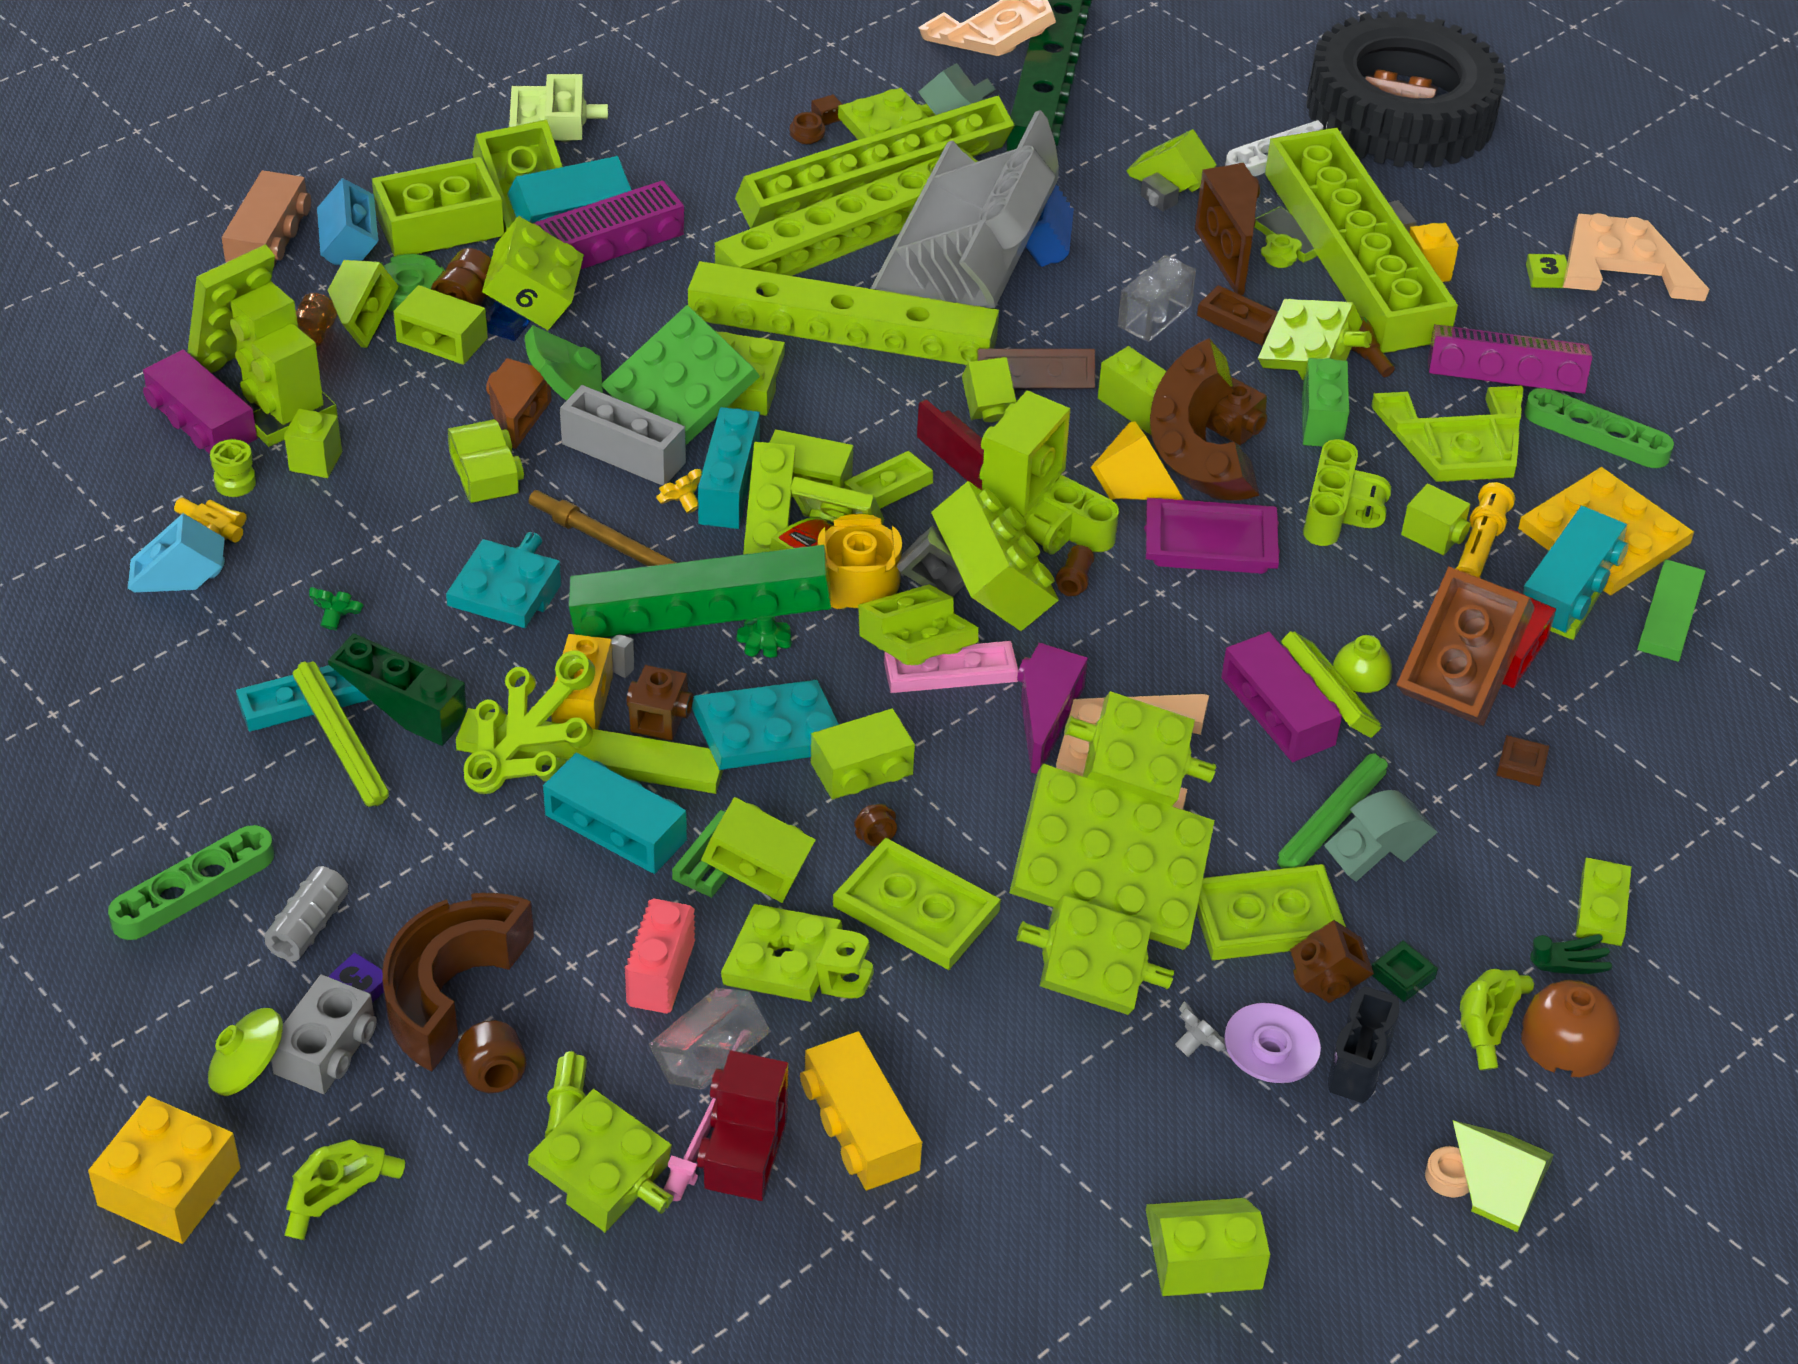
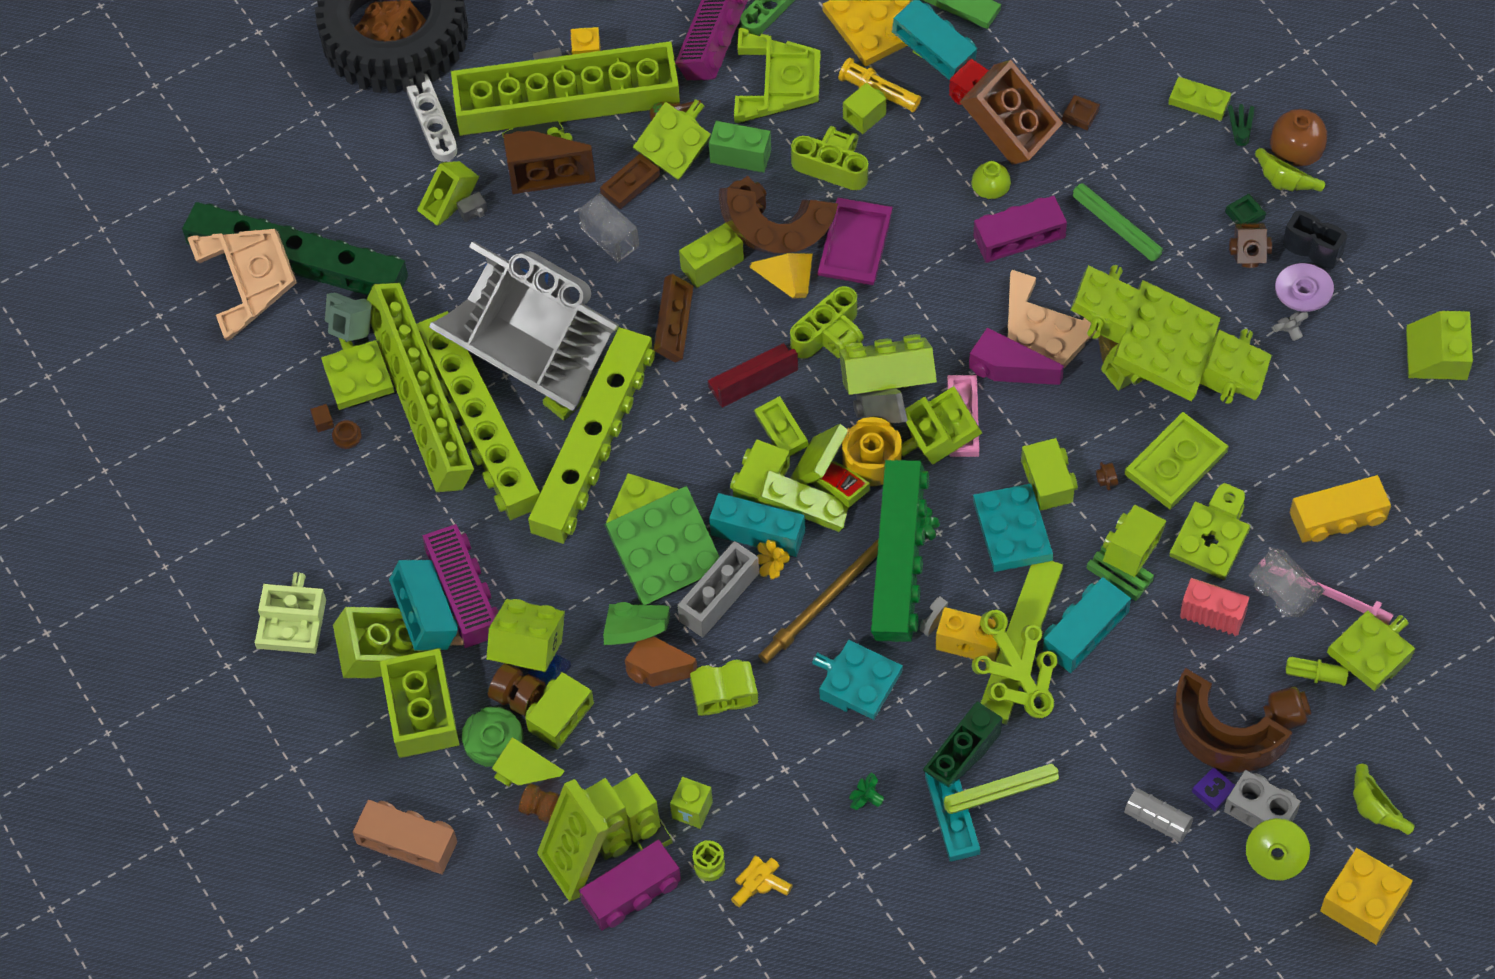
camera: 75 degrees left, 15 degrees up
bright green beam [108,825,274,940] -> none
medium azure slope [128,513,225,593] -> none
dark azure brick [317,178,378,266] -> none
reddish brown brick [627,665,694,741] -> none
dark red brick [697,1050,788,1201] -> none
lime brick [962,357,1016,422] -> none
lime brick [979,390,1070,517] -> none
reddish brown pin [1056,545,1095,596] -> none
lime tile [1196,864,1346,961] -> none
lime tile [1280,631,1382,738] -> none
sand green brick [1324,790,1438,882] -> none
light nougat tile [1425,1146,1469,1198] -> none
slope [1453,1120,1554,1232] -> none

